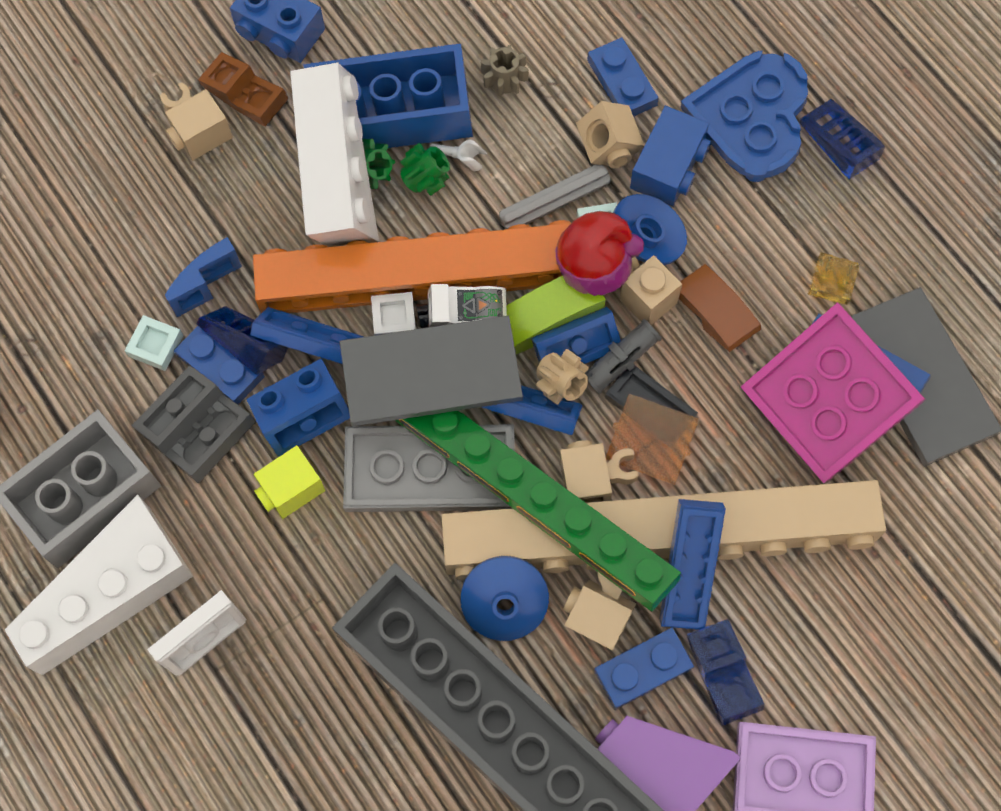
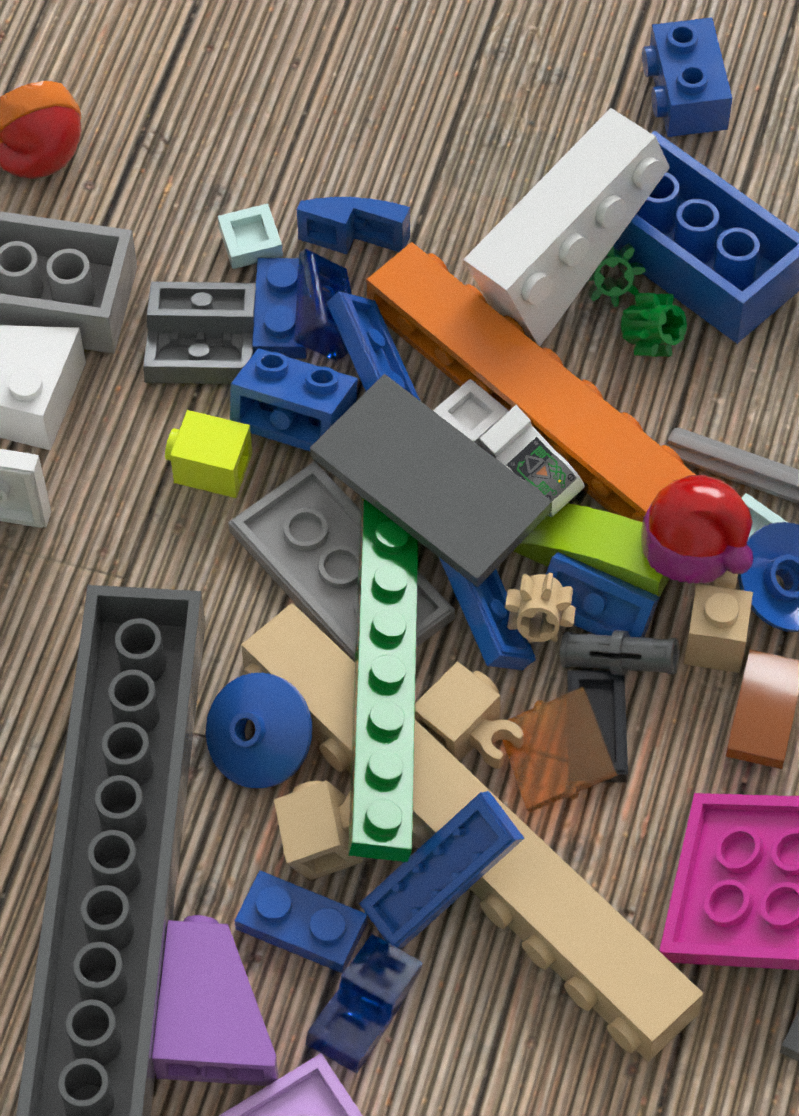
camera: 50 degrees right, 10 degrees down
tan brick [160,82,233,161] -> none
dark orange slope [198,52,289,127] -> none
white hand [430,140,487,171] -> none

